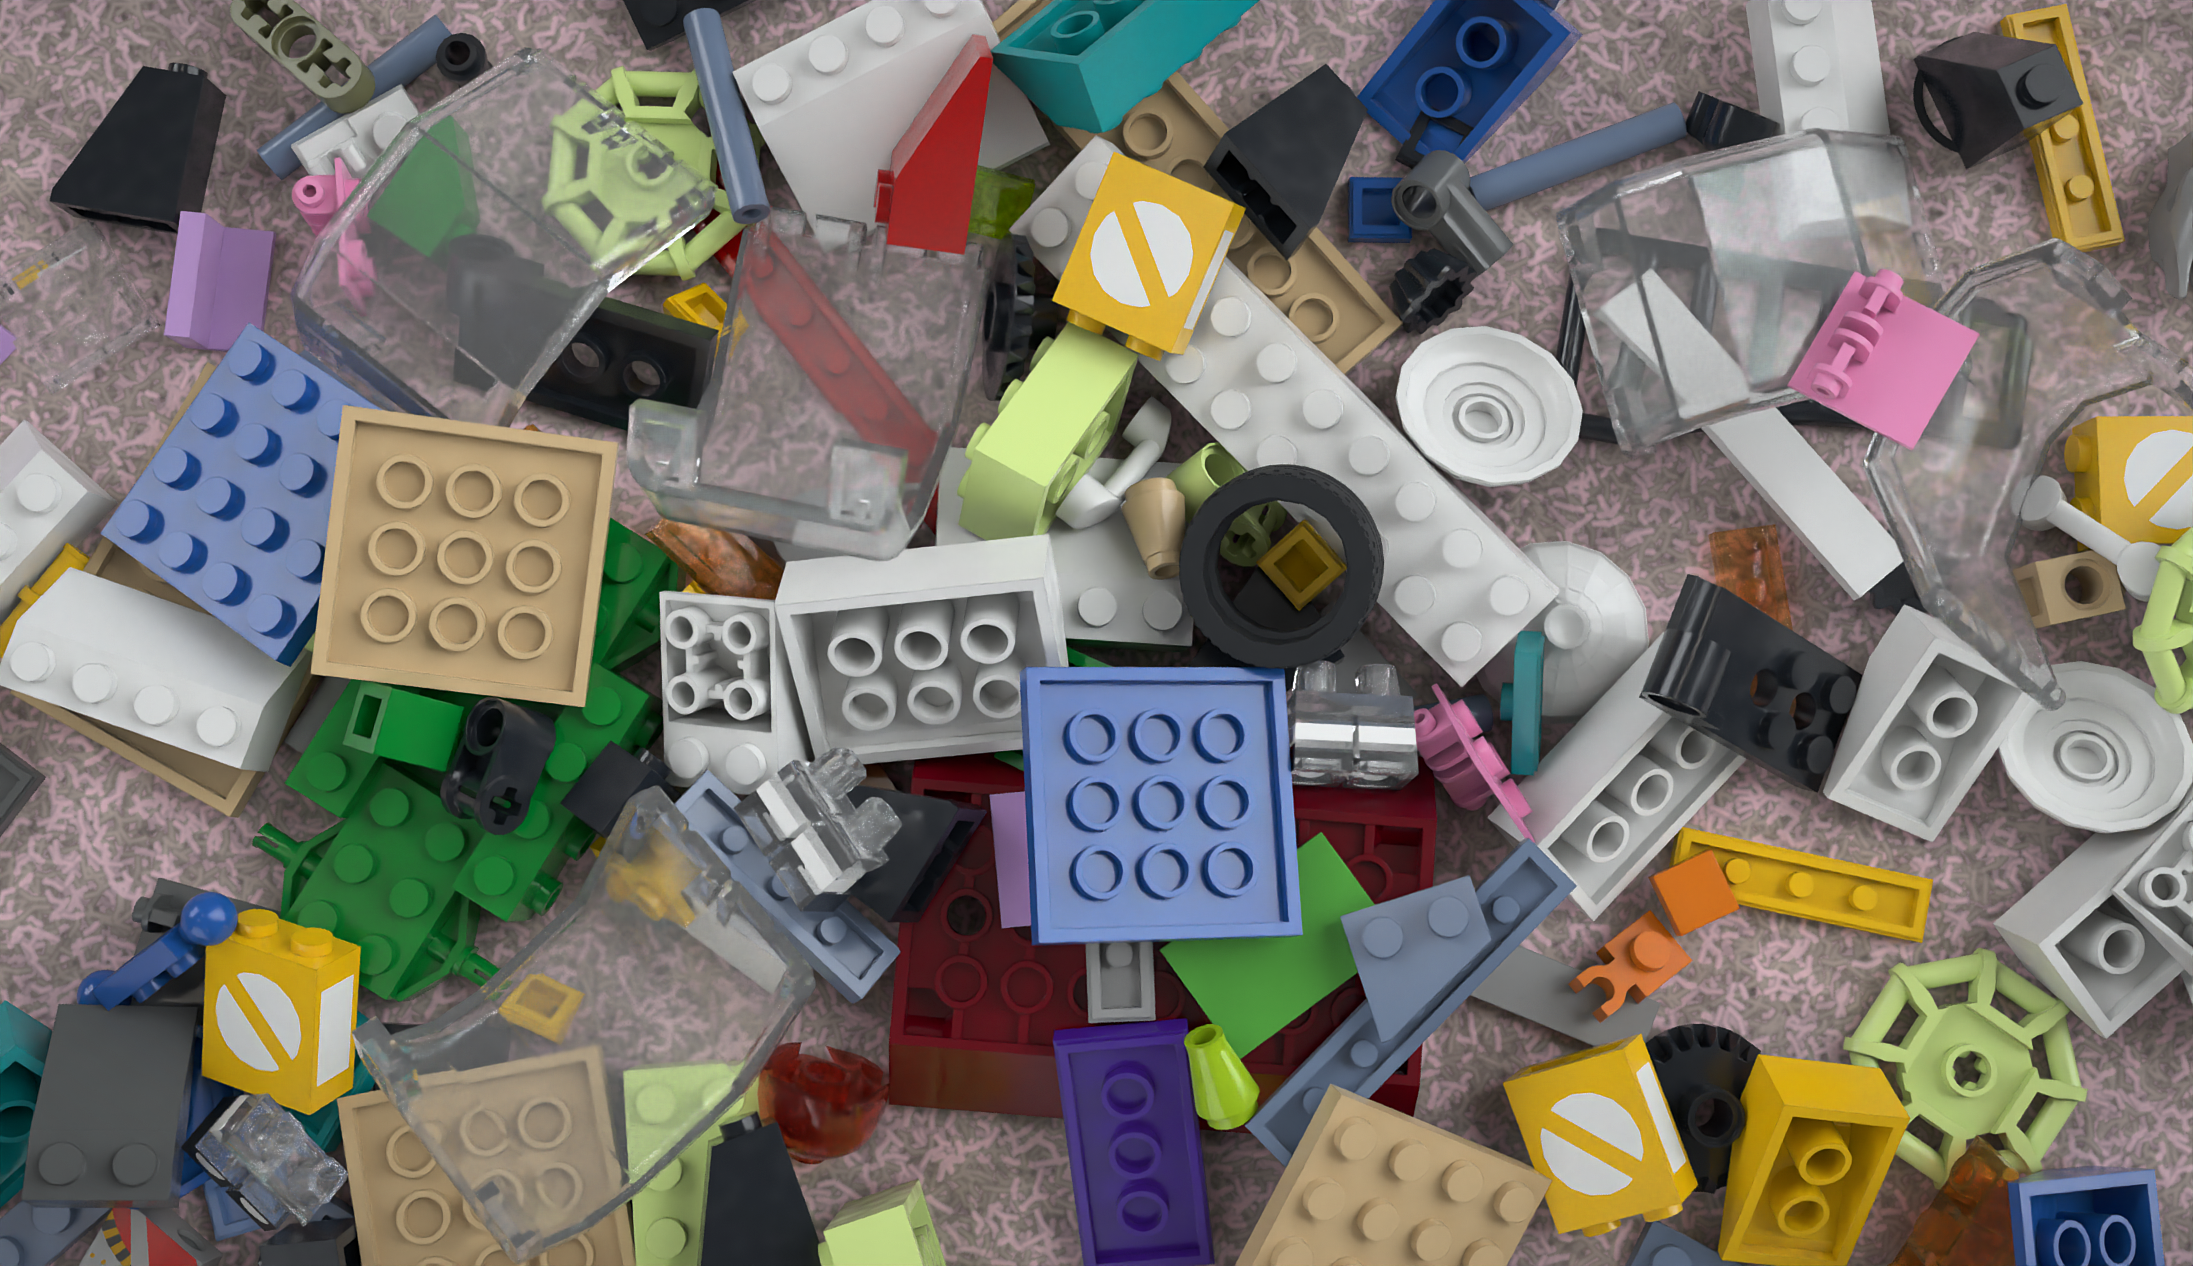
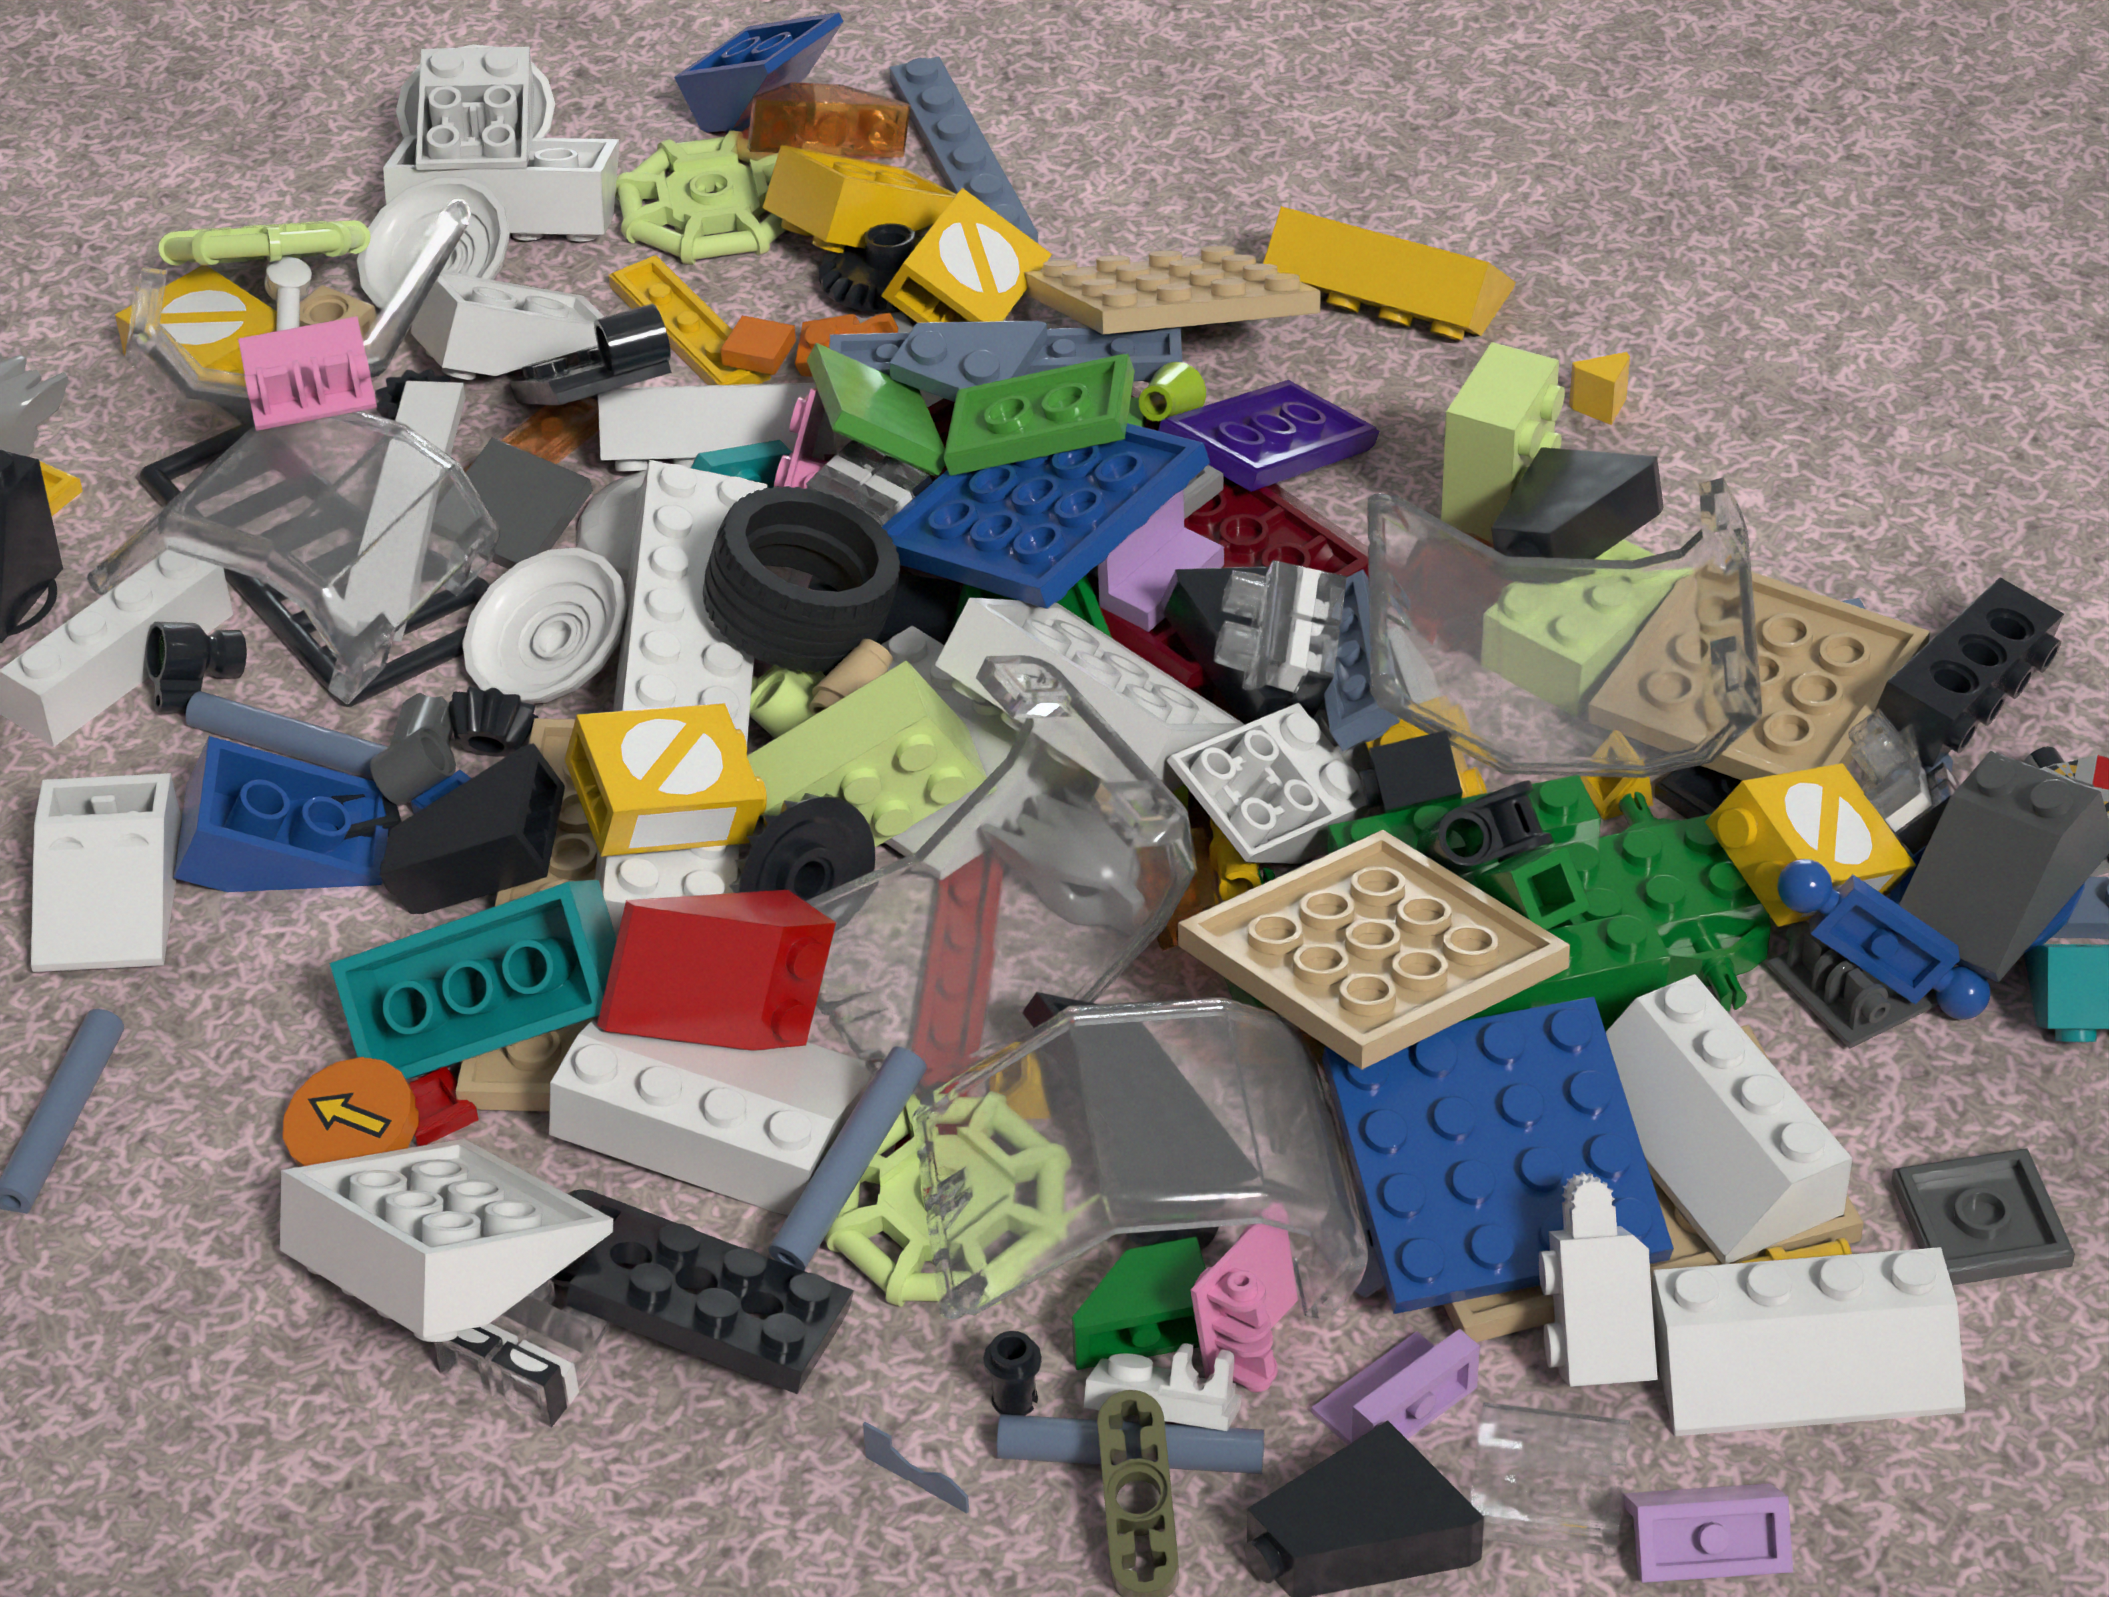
camera: 135 degrees left, 40 degrees down
none -> dark grey tile [431,437,593,569]
none -> bright green tile [807,343,945,476]
none -> bright green tile [943,354,1135,476]
none -> white hinge [1539,1172,1658,1387]

